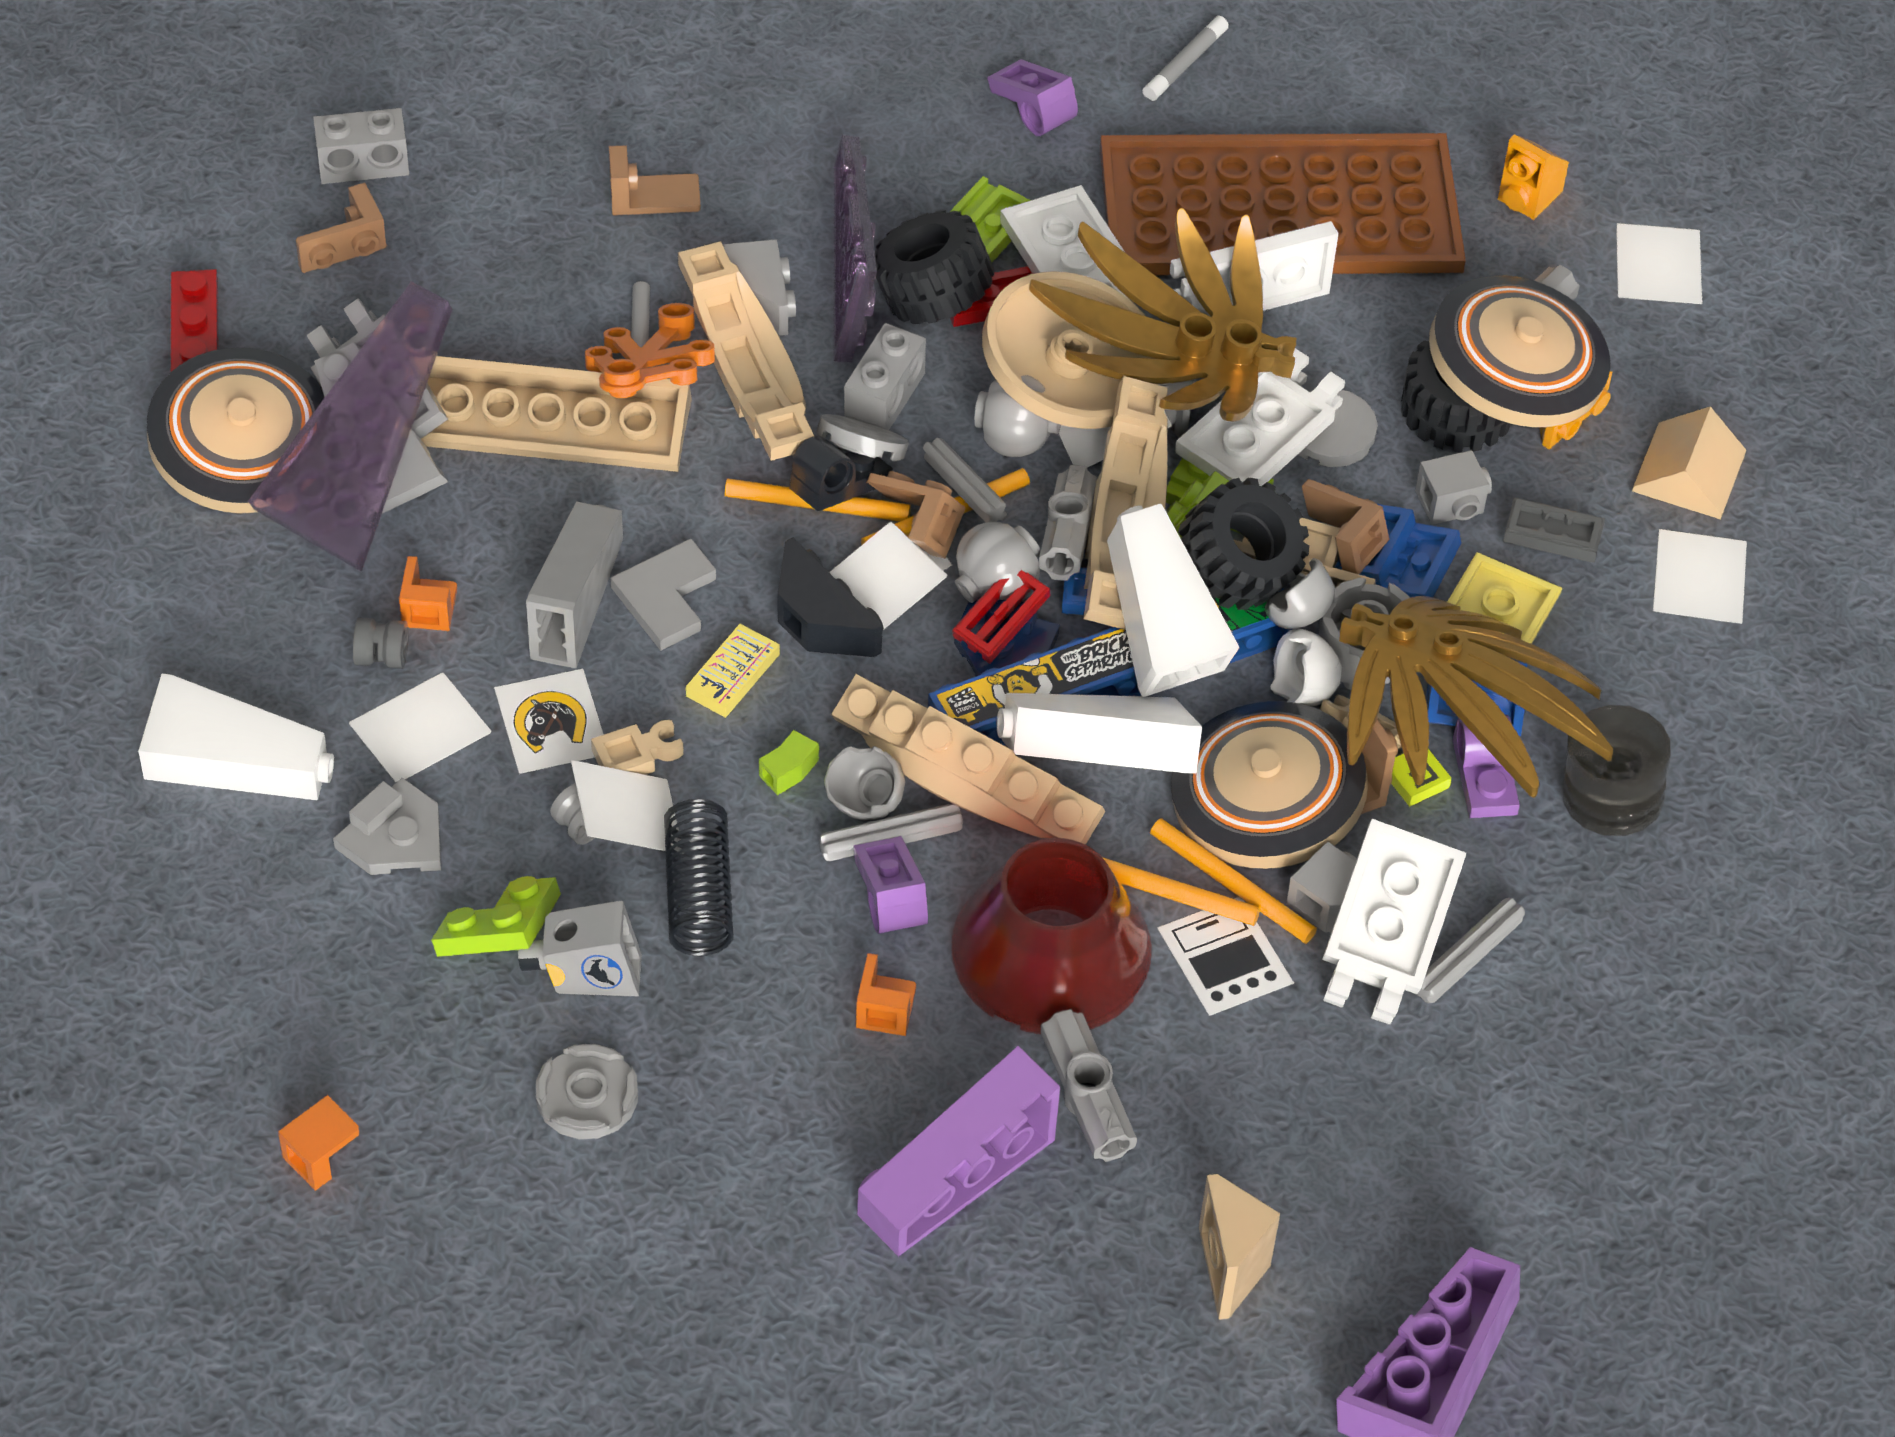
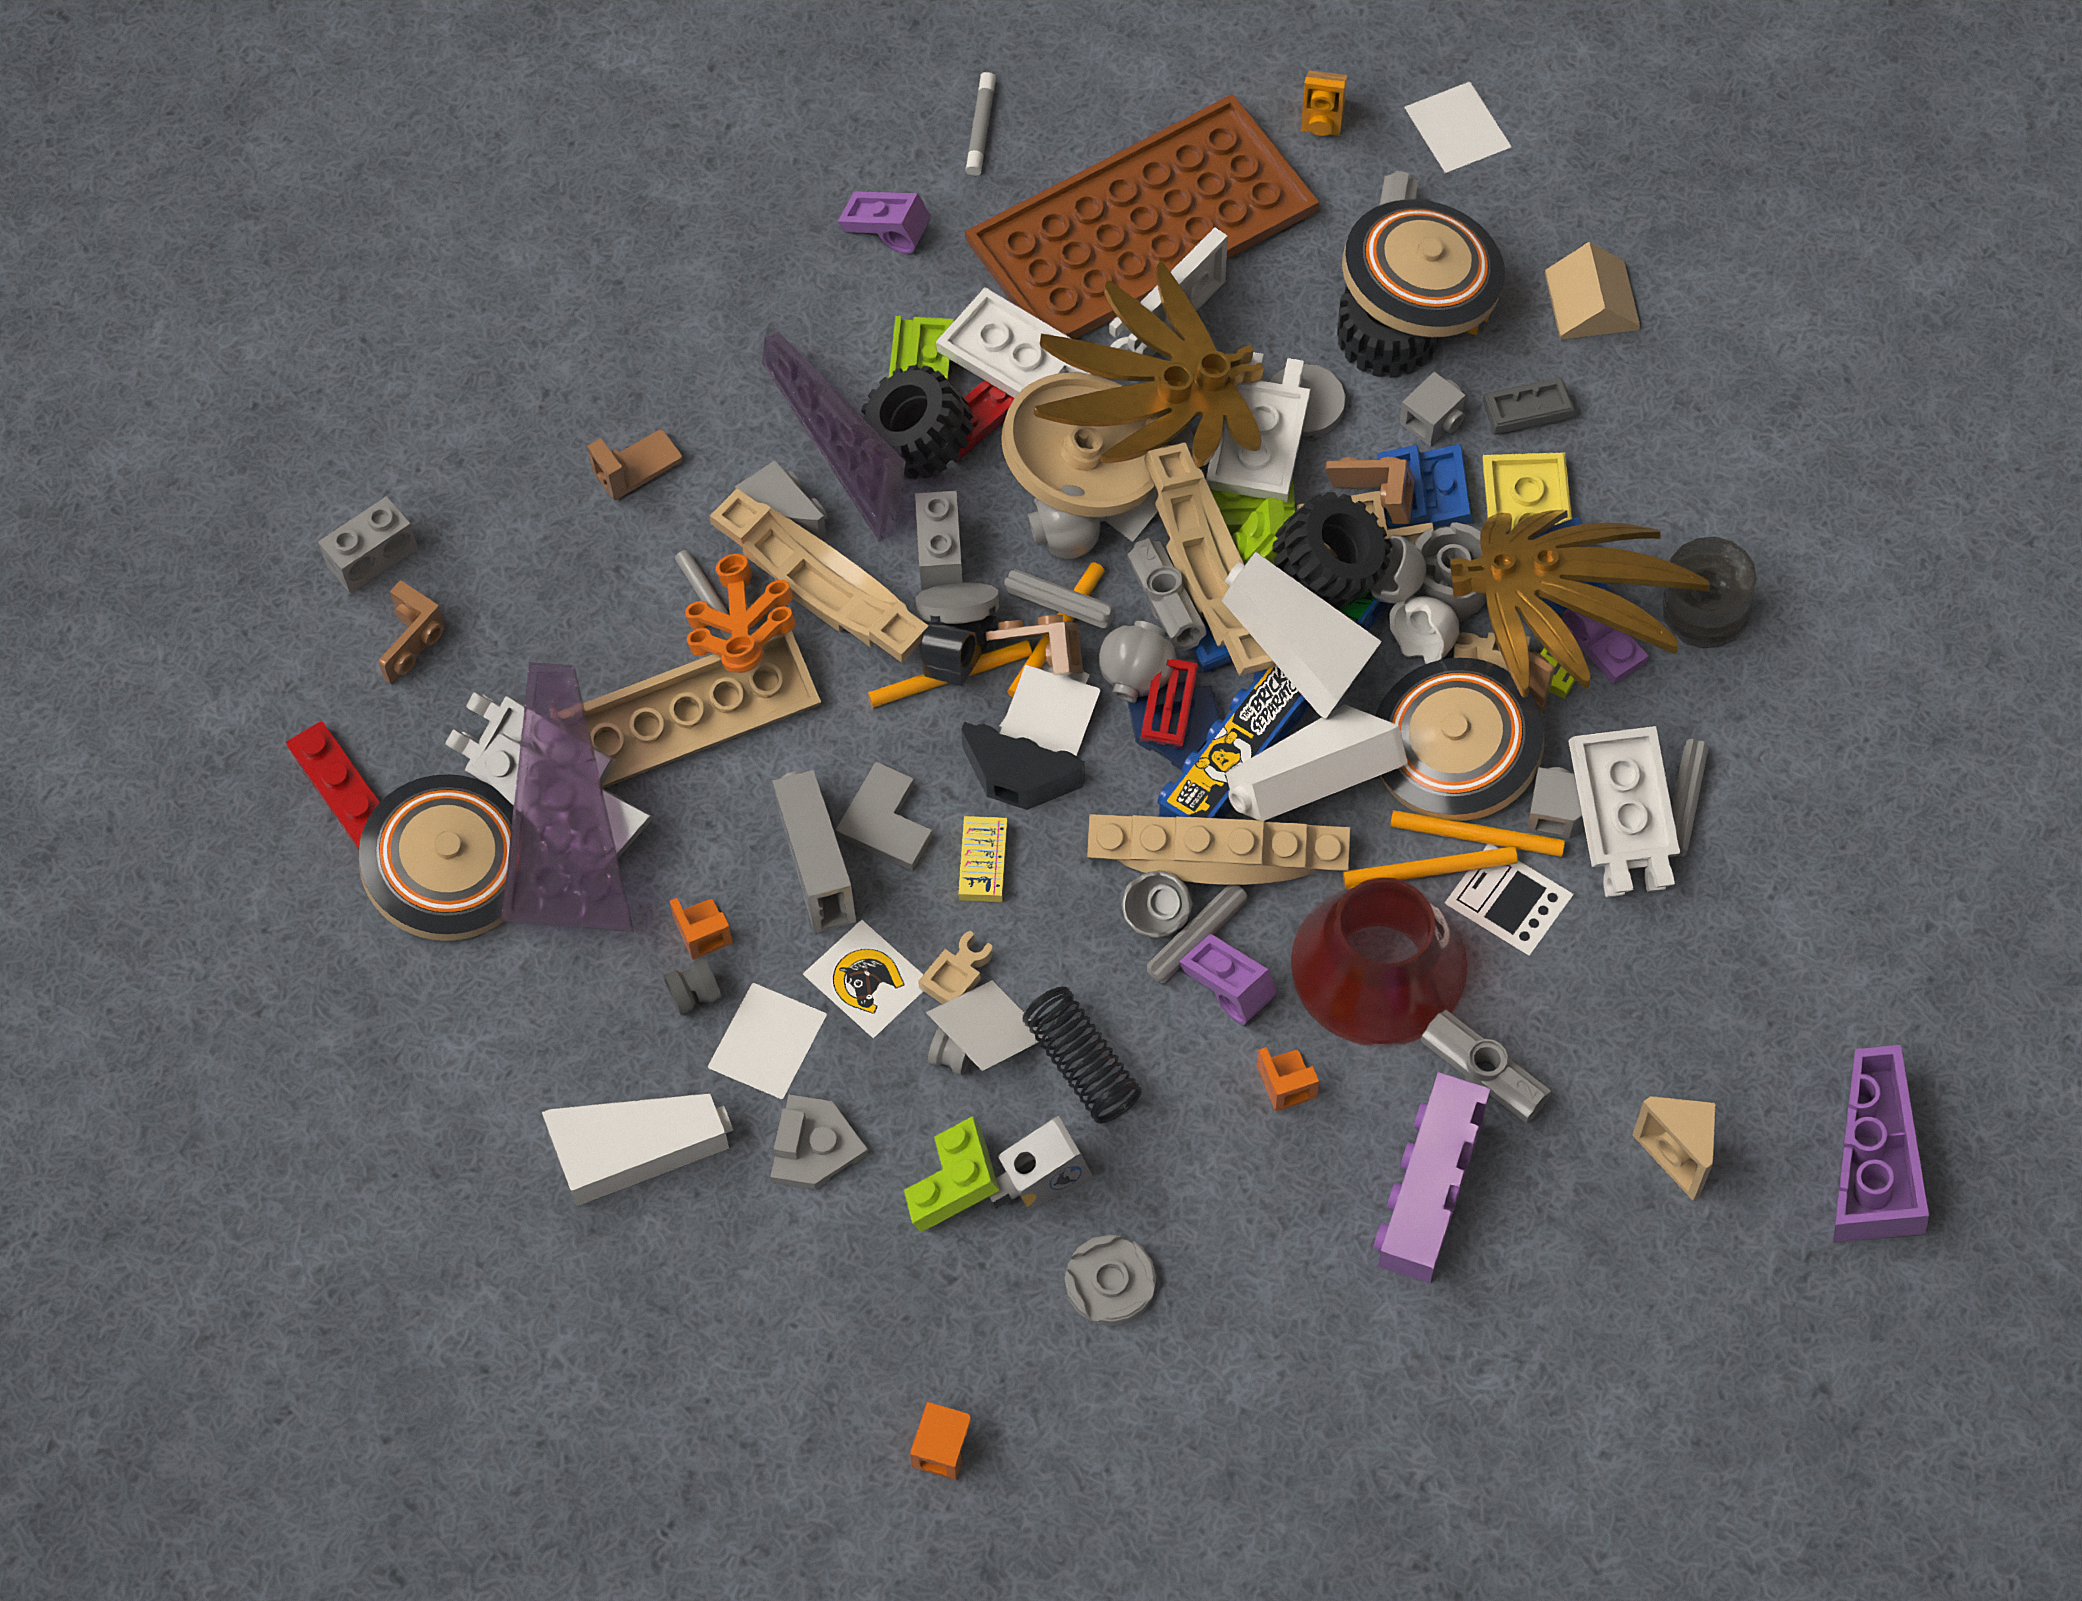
camera: 25 degrees left, 10 degrees up
lime piece [759,730,819,795] -> none
white sticker [1653,529,1747,624] -> none

